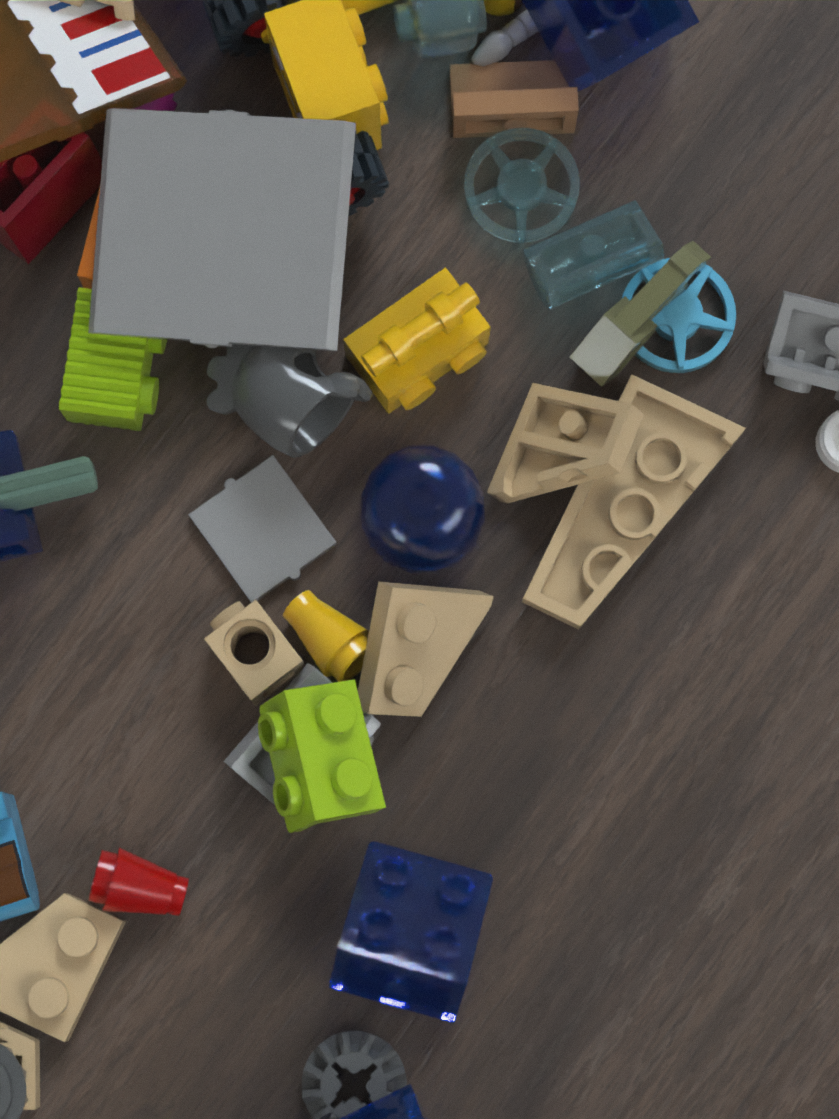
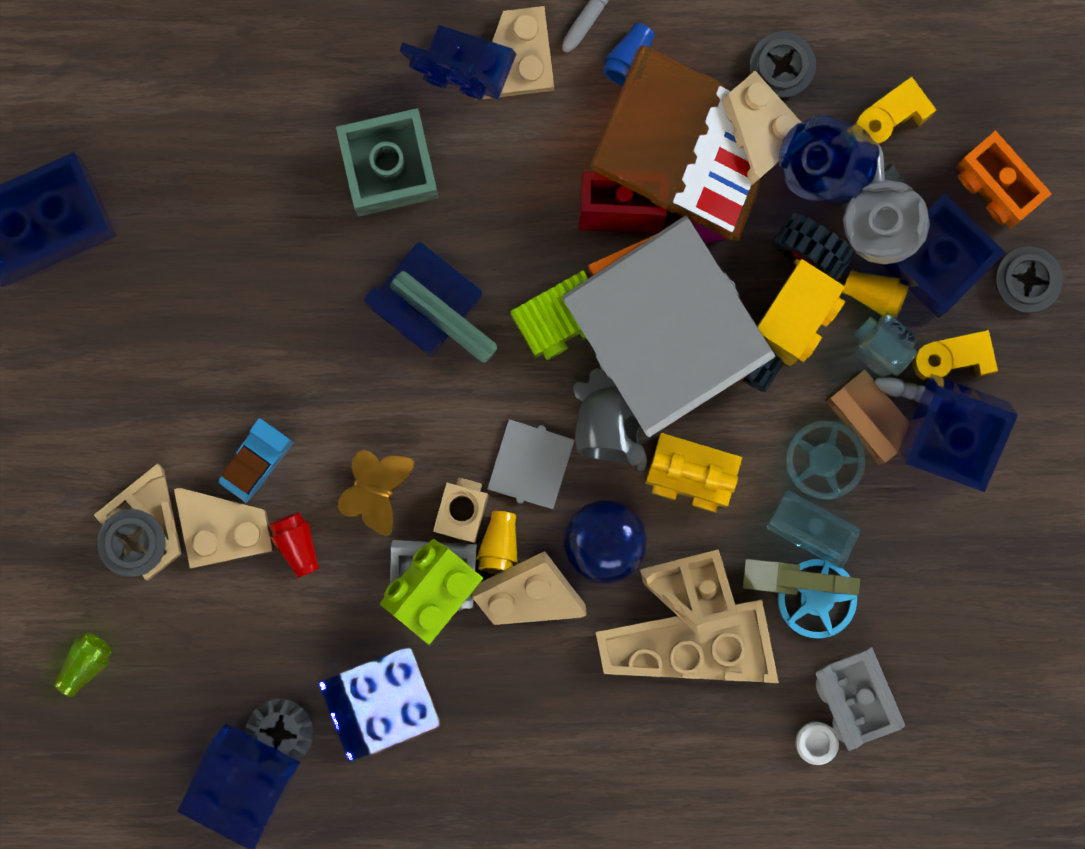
camera: 55 degrees right, 5 degrees up
none -> pearl gold animal [338,450,415,536]

